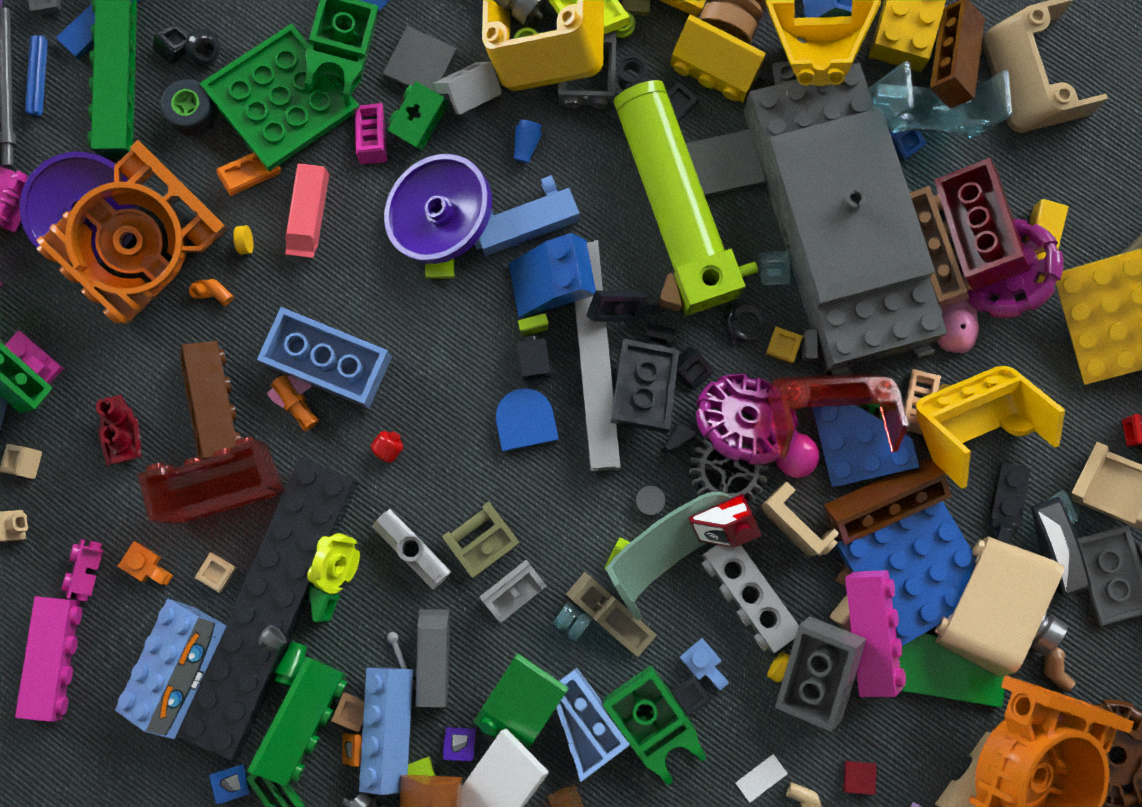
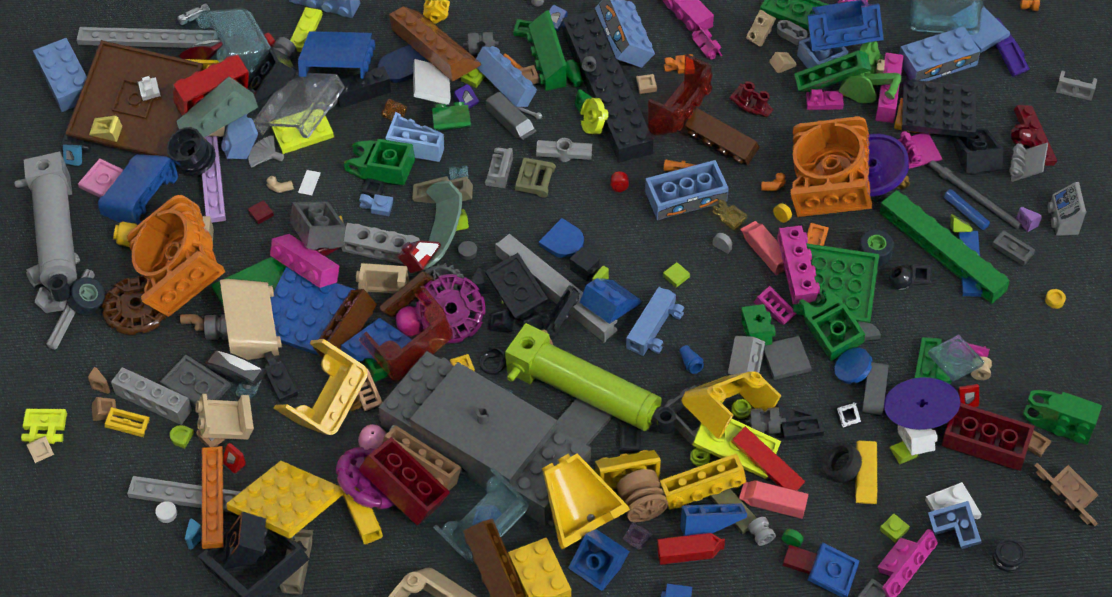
camera: 140 degrees right, 25 degrees down
dark purple dish [384,154,492,264] -> none
none -> reddish brown tile [380,271,434,317]
none -> light grey tile [712,233,732,254]
none -> clear yellow plate [713,199,747,230]
none -> dark pink brick [777,225,820,304]
none -> dark grey tile [858,322,881,341]
none -> lime slope [950,214,972,232]

